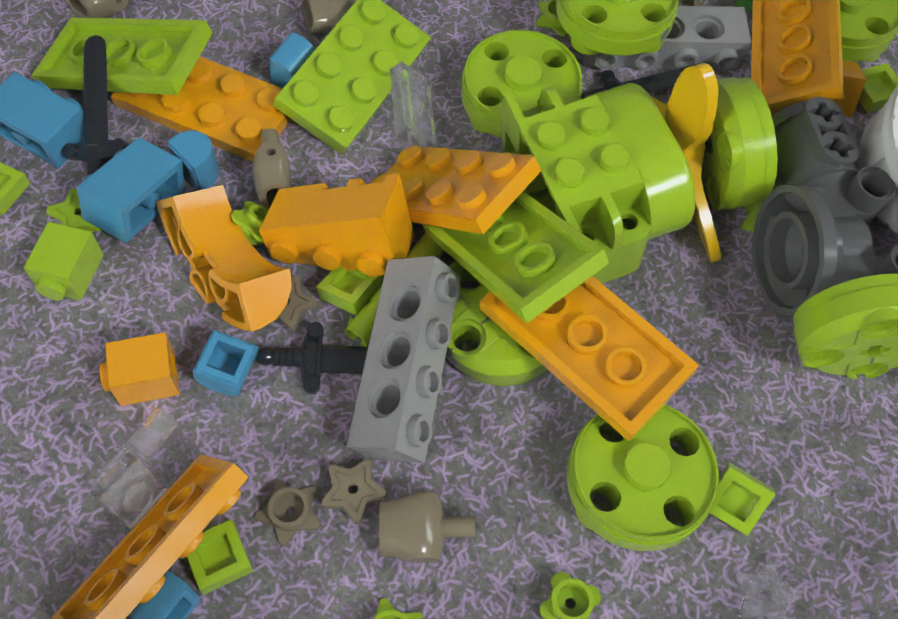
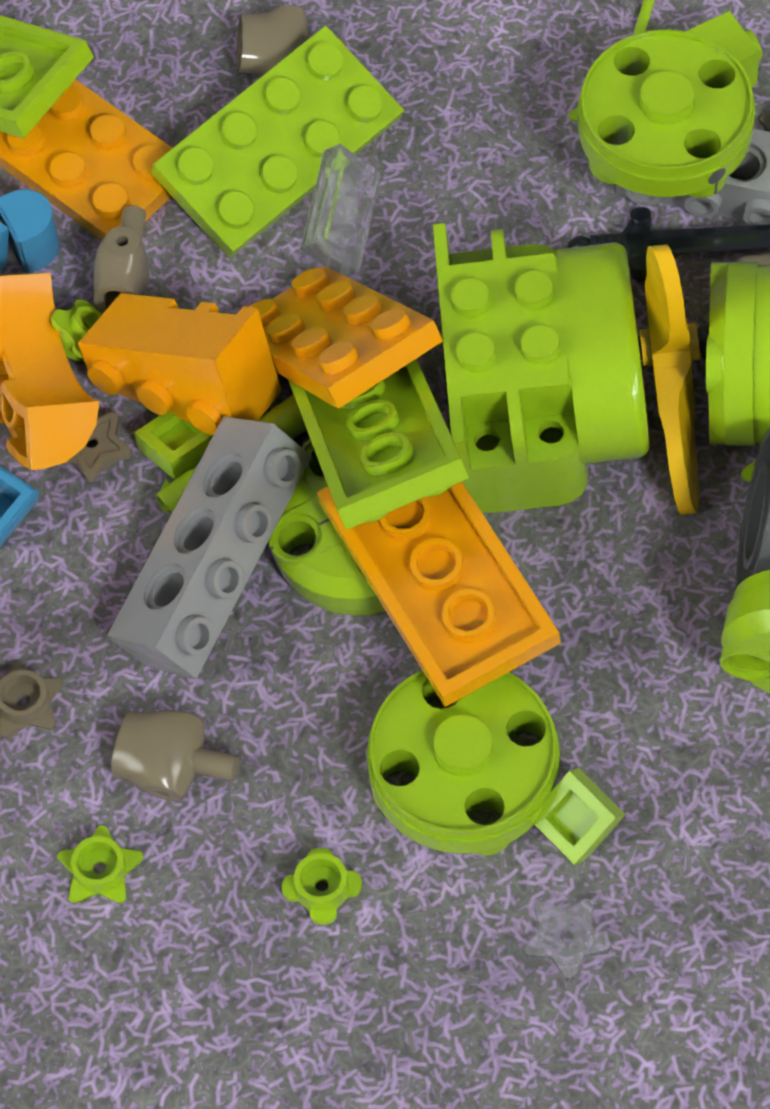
camera: 25 degrees right, 0 degrees up
black sword [255,322,368,395] -> none
dark azure brick [269,32,316,88] -> none
dark tan plate [321,459,387,524] -> none
lime piece [461,30,582,139] -> none

